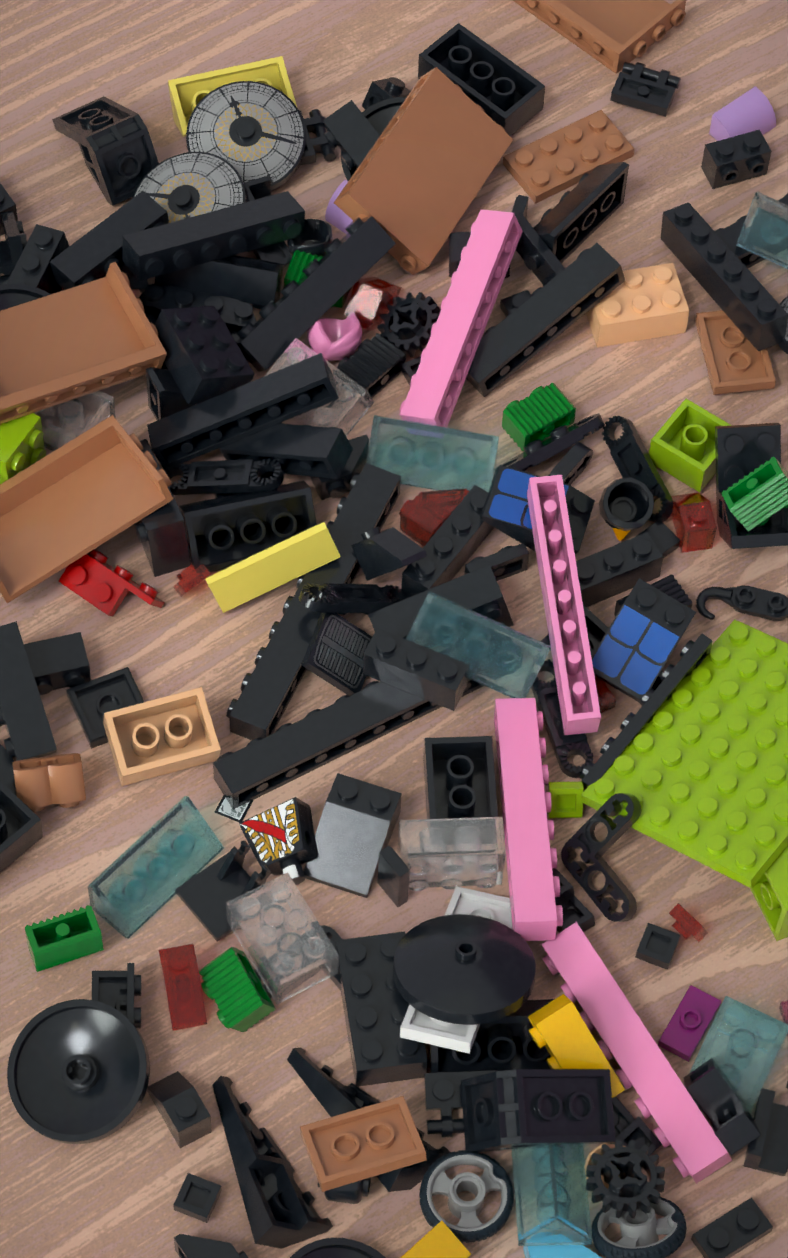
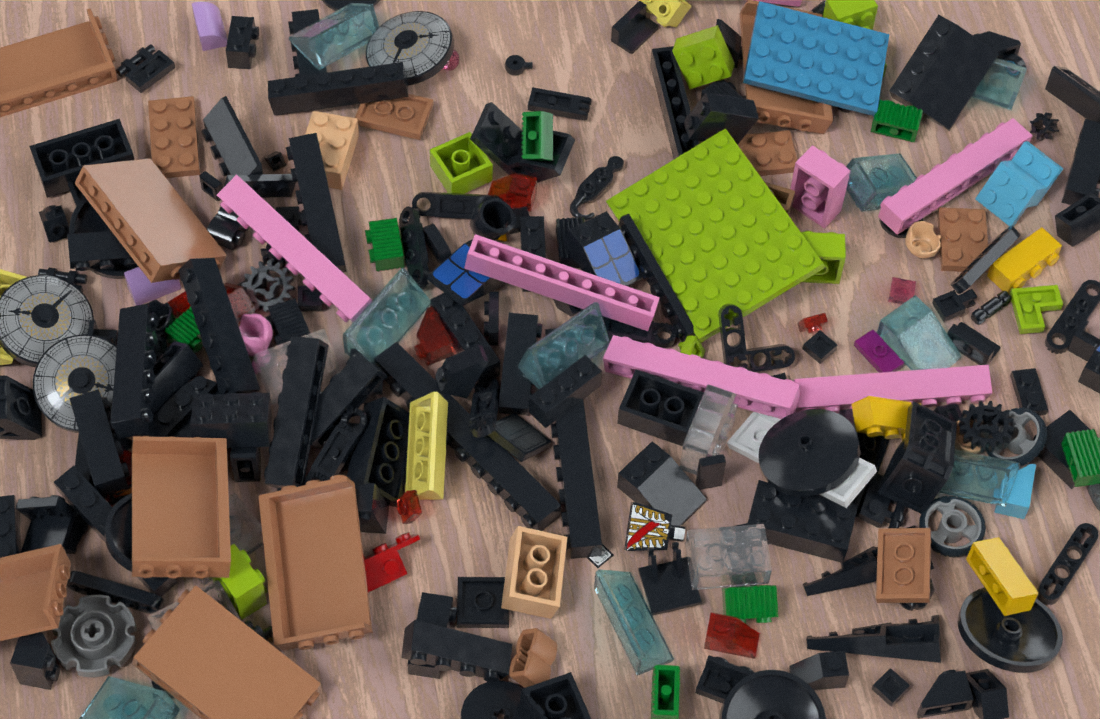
camera: 65 degrees left, 0 degrees up
black brick [684,1058,761,1155] -> none

